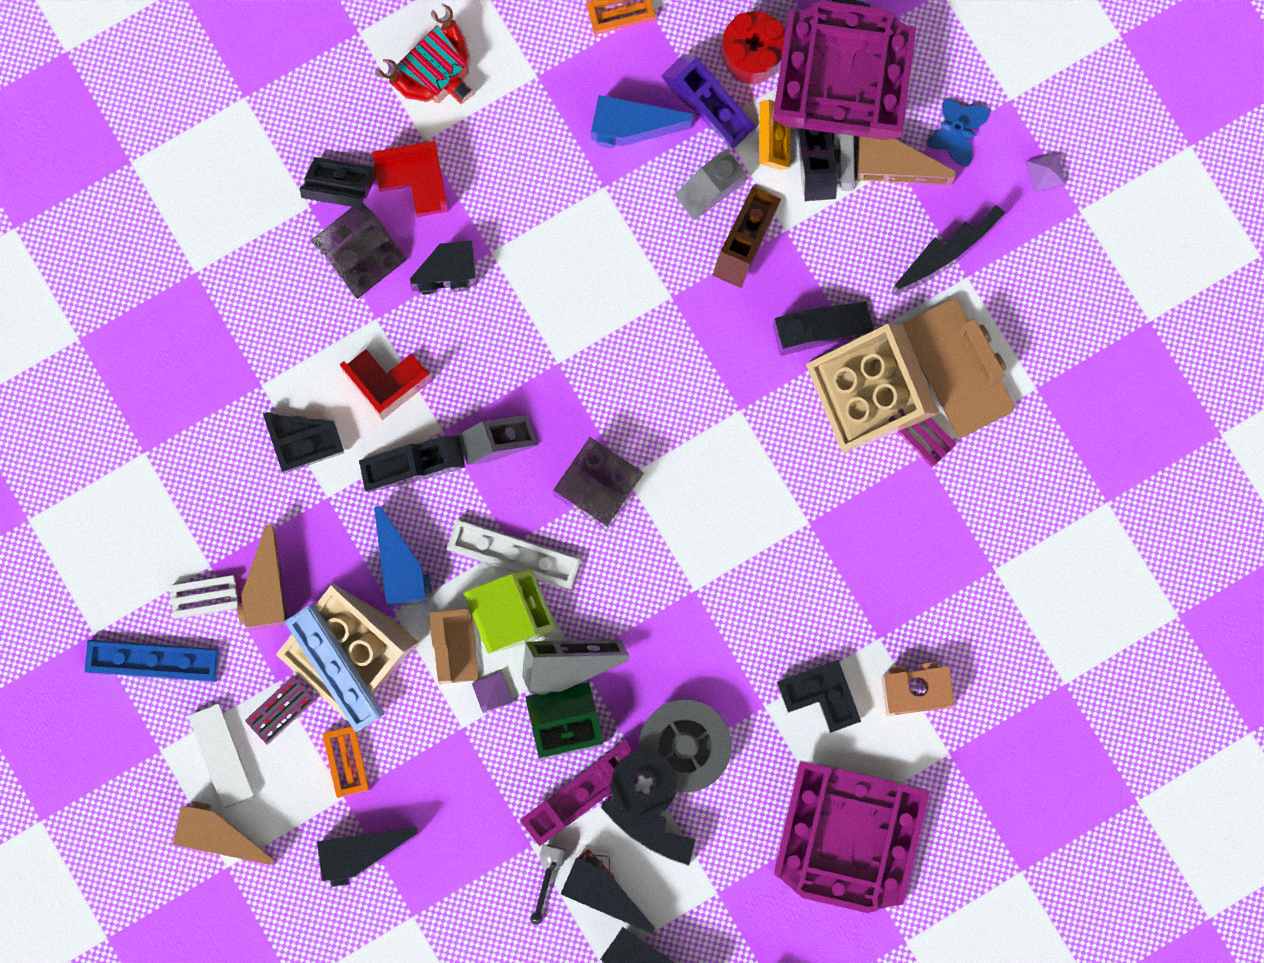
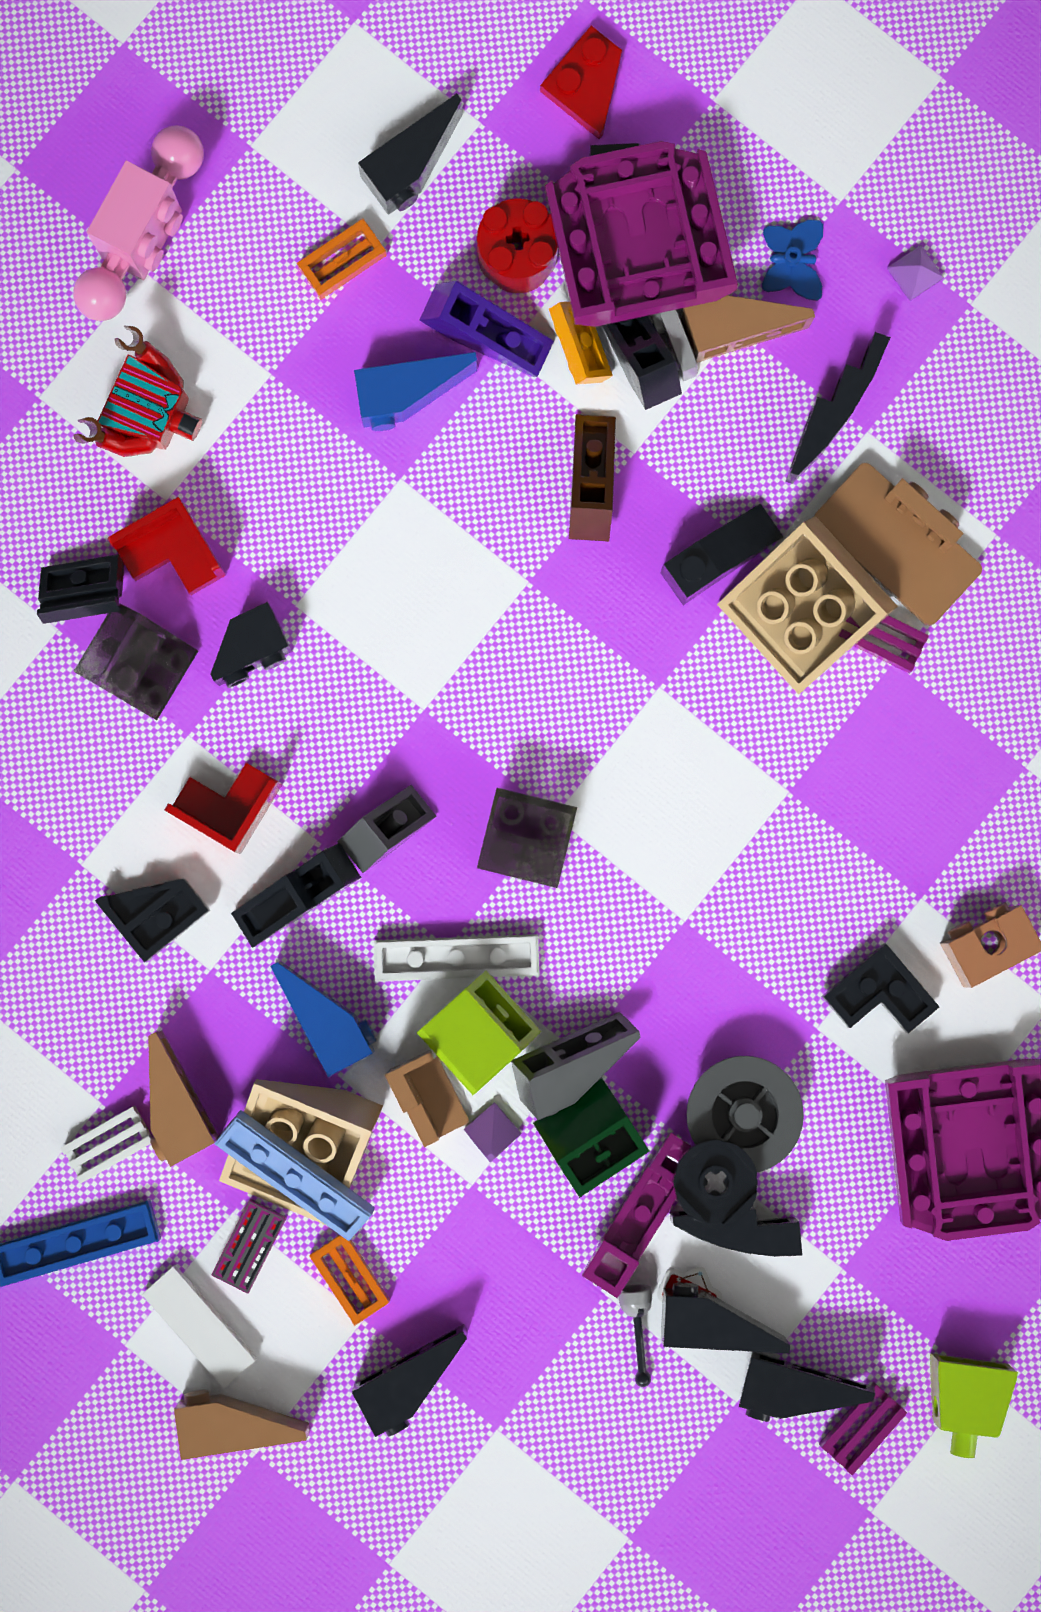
camera: 25 degrees left, 5 degrees up
flat silver slope [675,149,746,220] -> none

